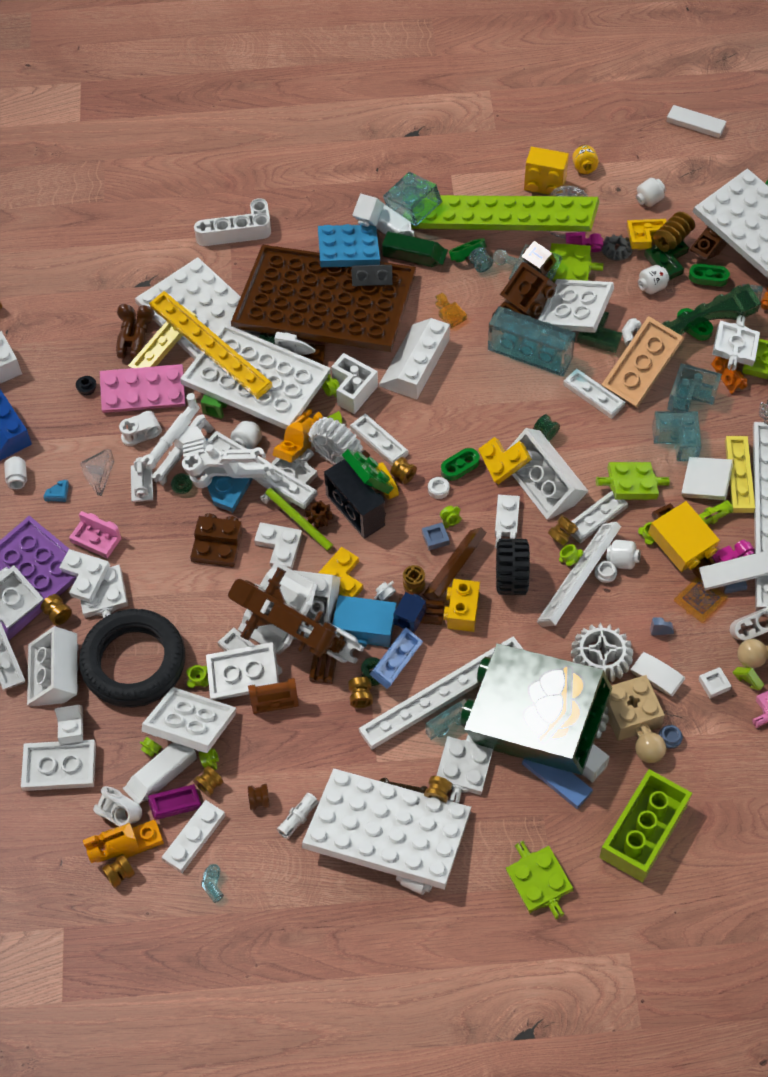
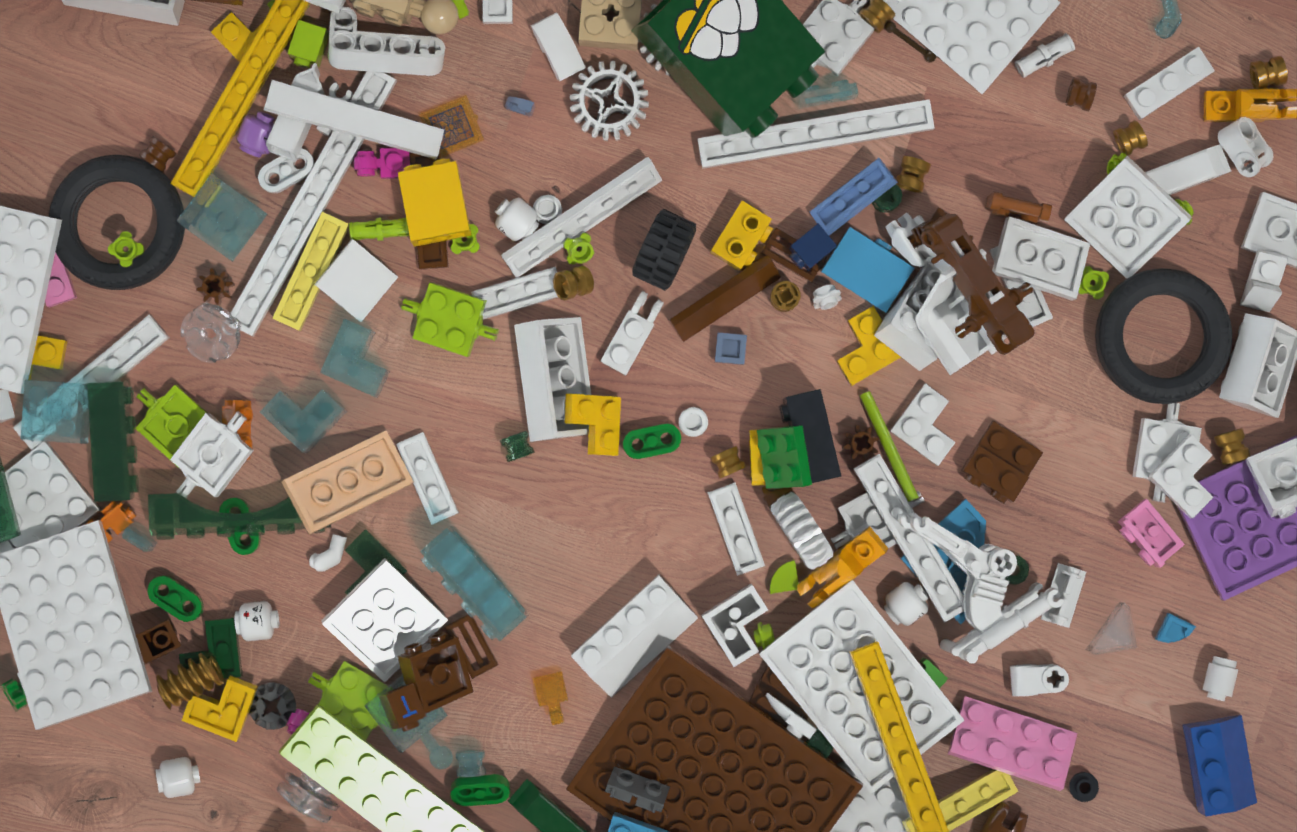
camera: 160 degrees left, 30 degrees up
magenta tile [148,784,201,821] -> none
lime plate [440,506,462,528] -> none

